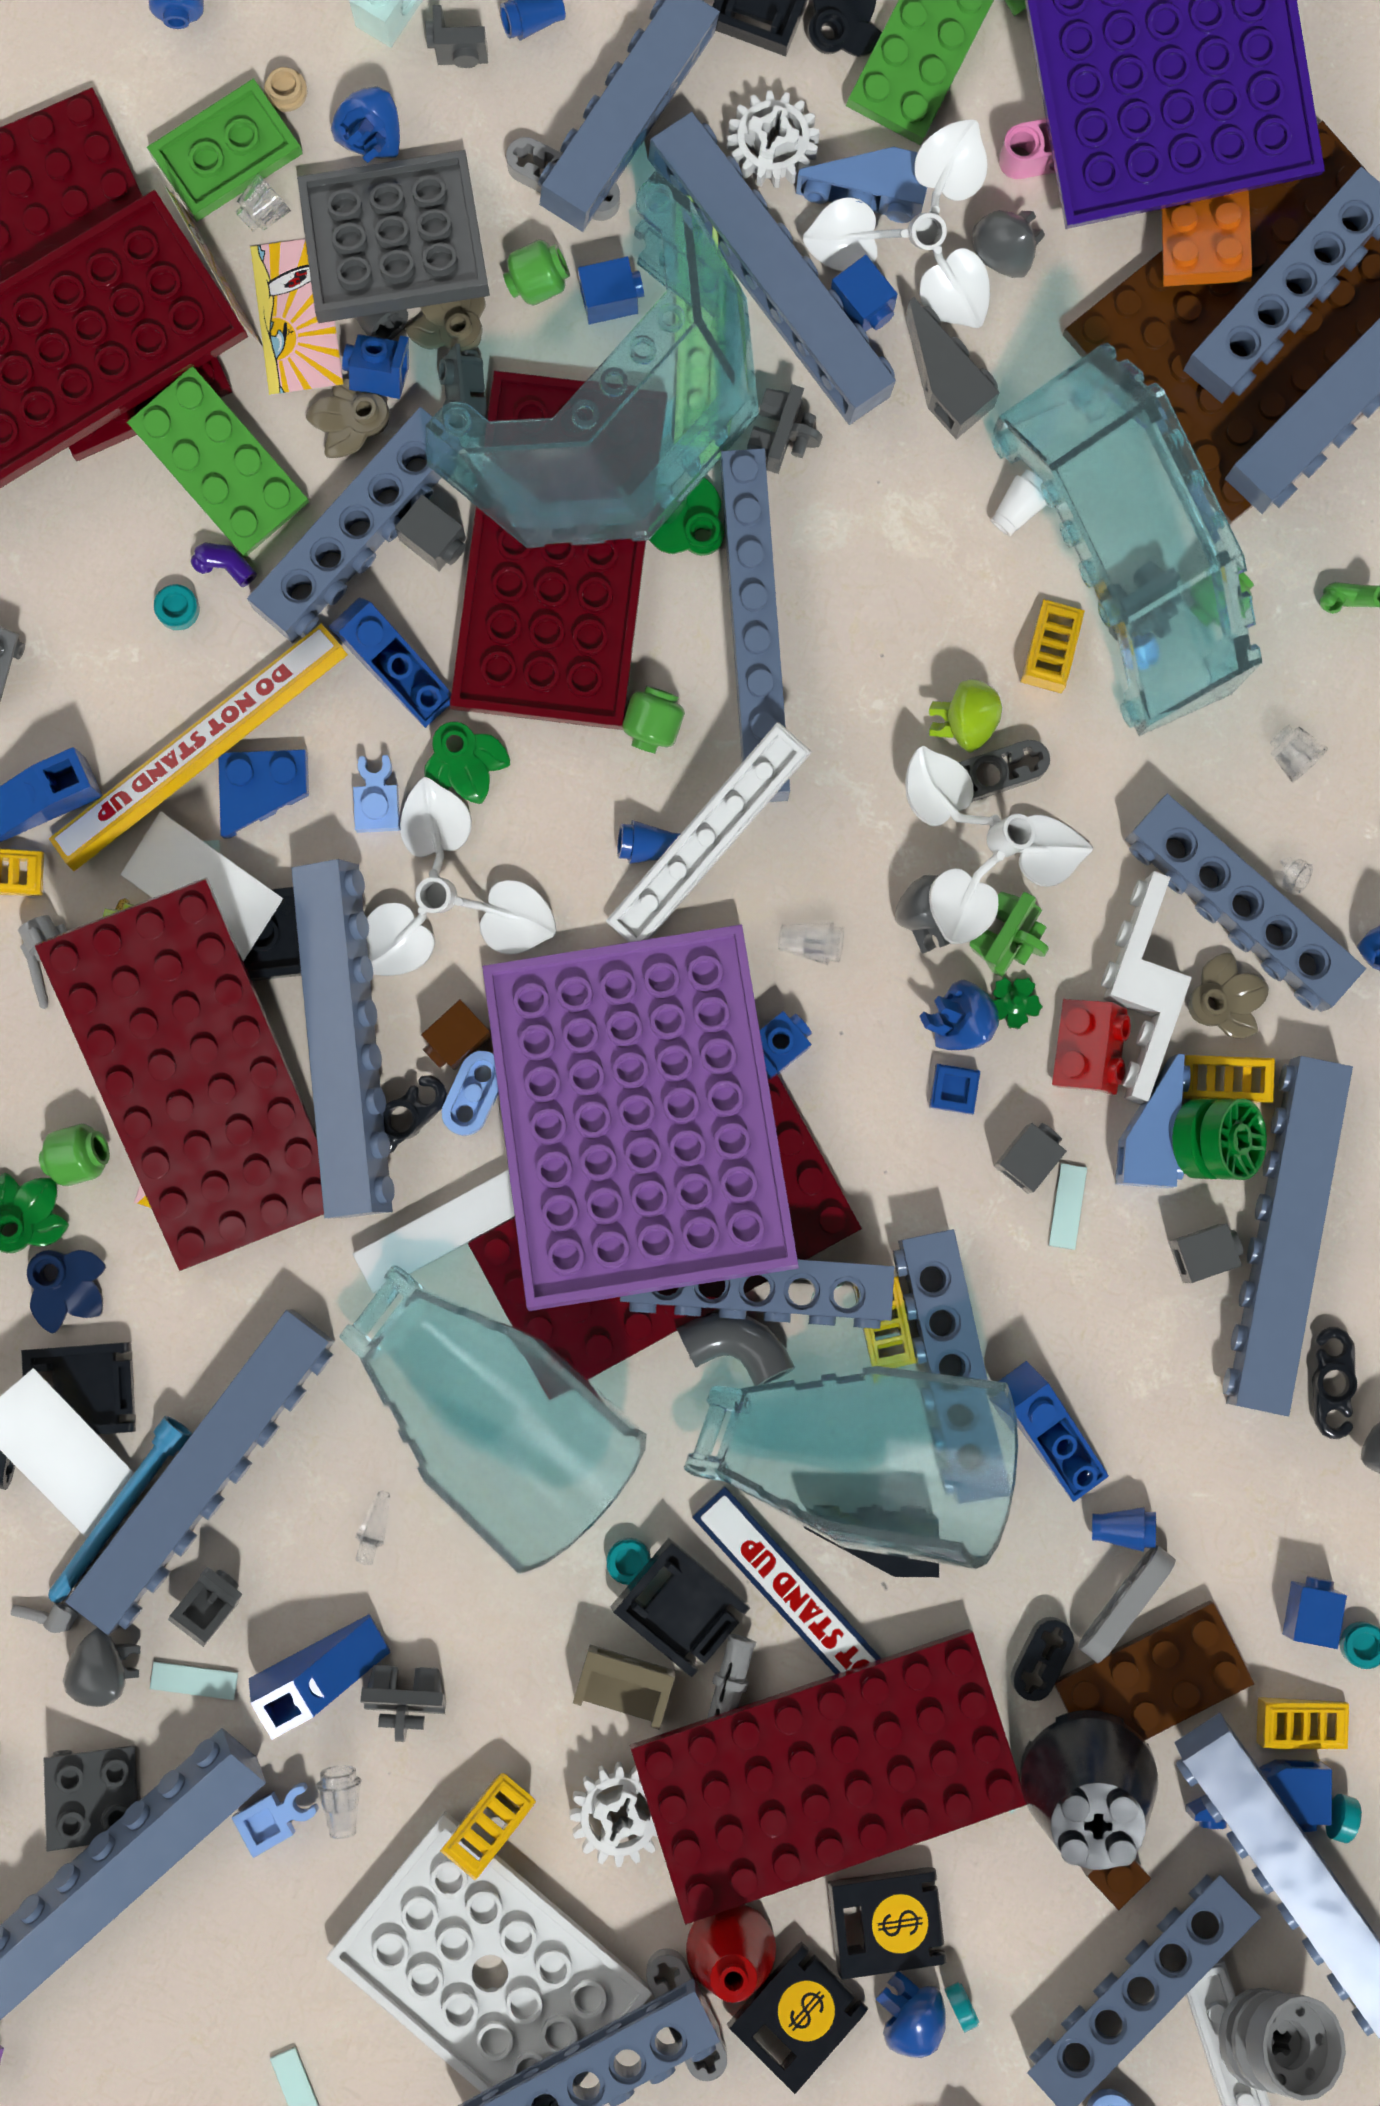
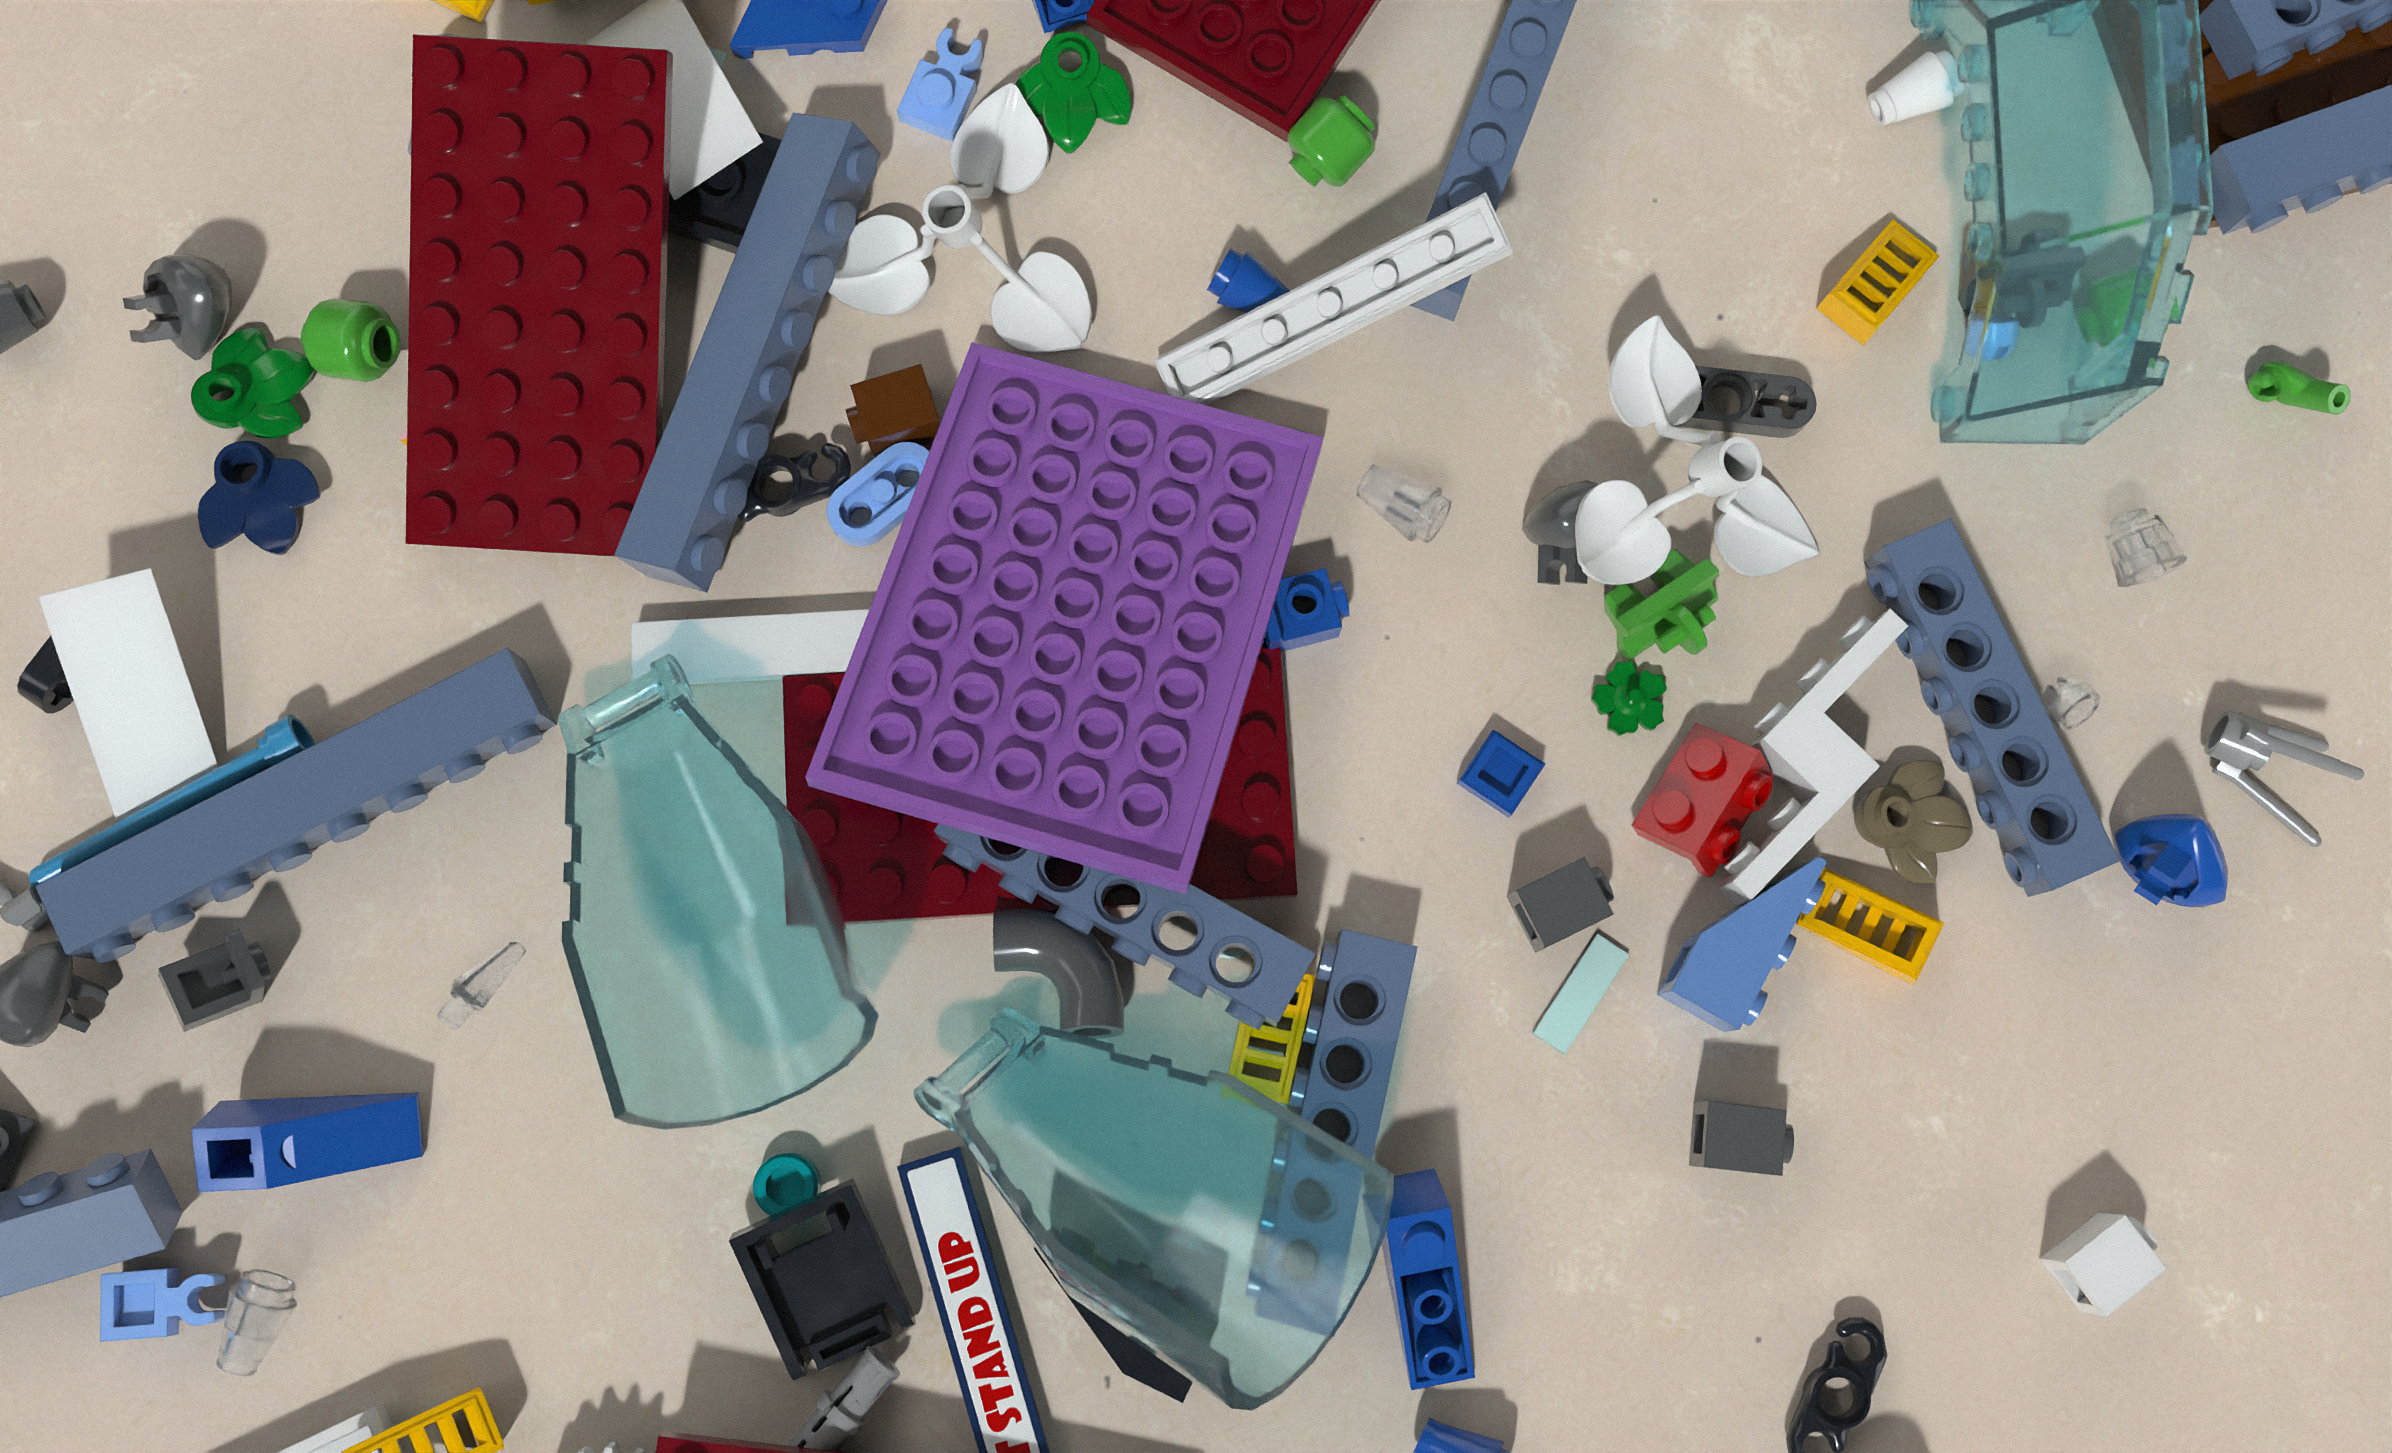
camera: 25 degrees right, 5 degrees down
black container [21,1342,136,1435] -> none
light aqua window [150,1661,238,1700] -> none
dark grey hips [360,1665,446,1742] -> none
dark tan panel [573,1644,675,1730] -> none
blue piece [919,980,999,1050] -> none
lime piece [929,679,1002,753] -> none
green wheel [1172,1099,1267,1180] -> none
sand blue brick [1223,1056,1353,1417] -> none

